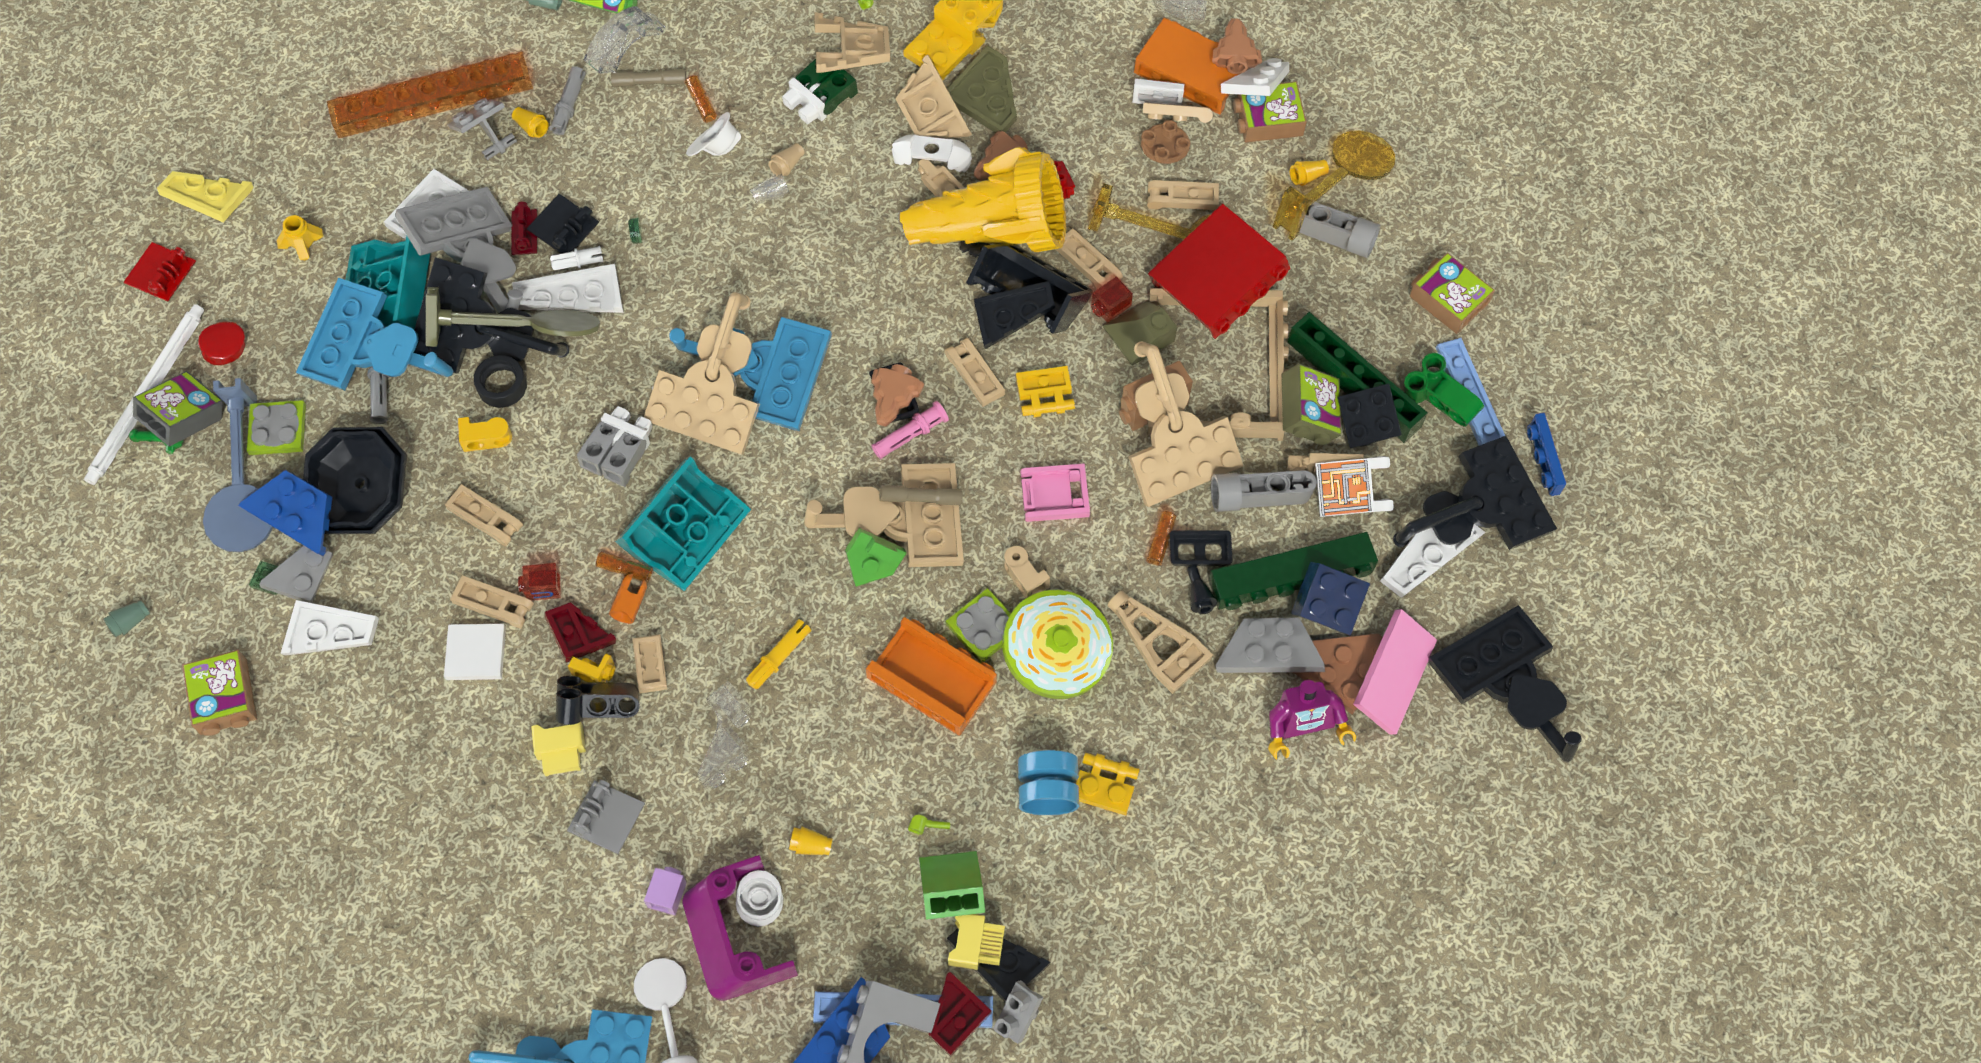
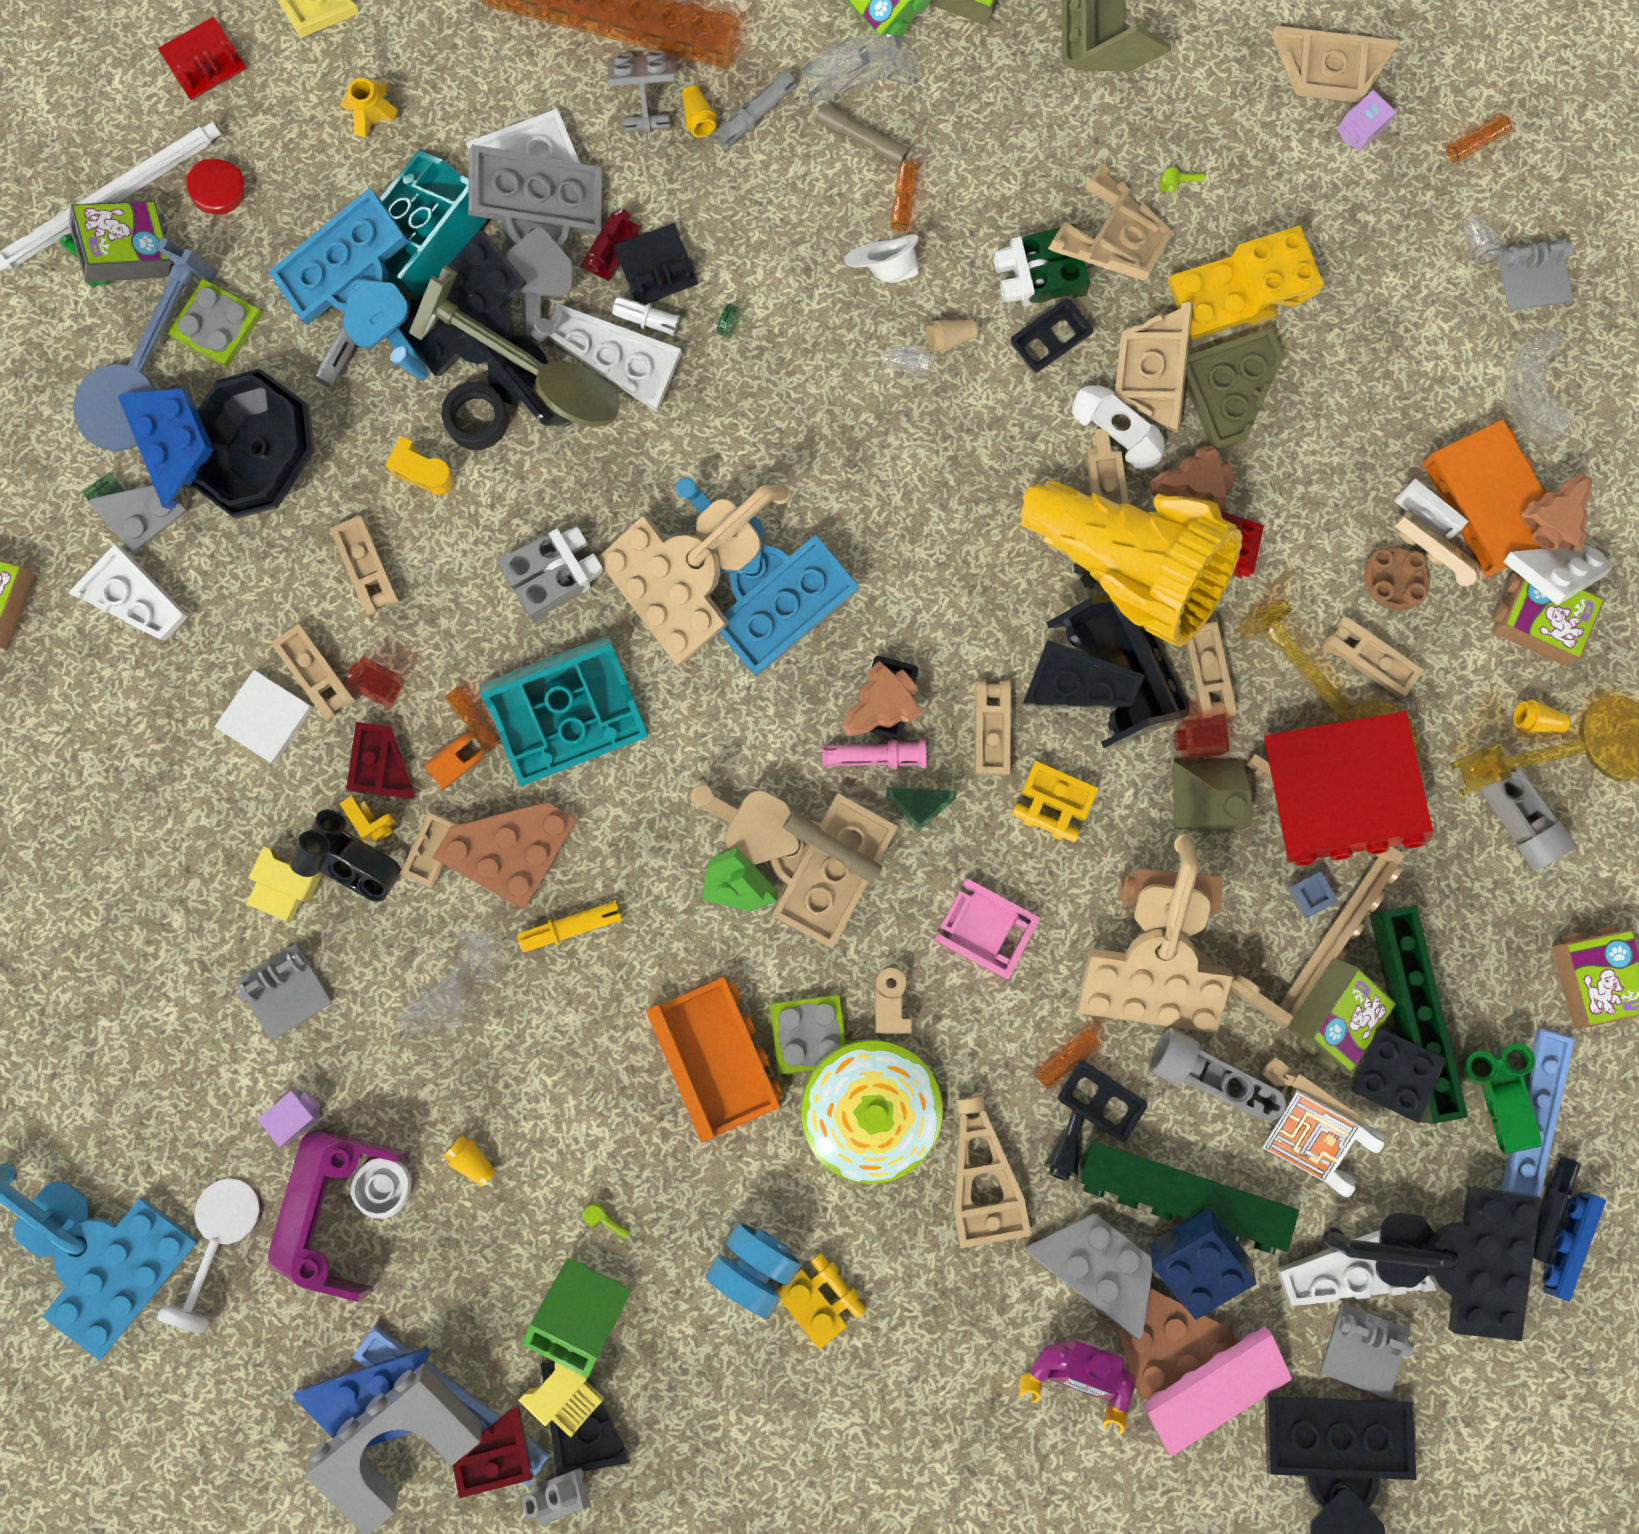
camera: 30 degrees right, 15 degrees up
none -> nougat plate [432,802,577,910]
none -> clear green slope [885,787,956,835]
none -> black piece [1010,299,1093,373]
none -> sand blue plate [1288,871,1338,918]
none -> light grey hinge [1320,1303,1414,1400]
none -> black axle [1533,1157,1581,1264]

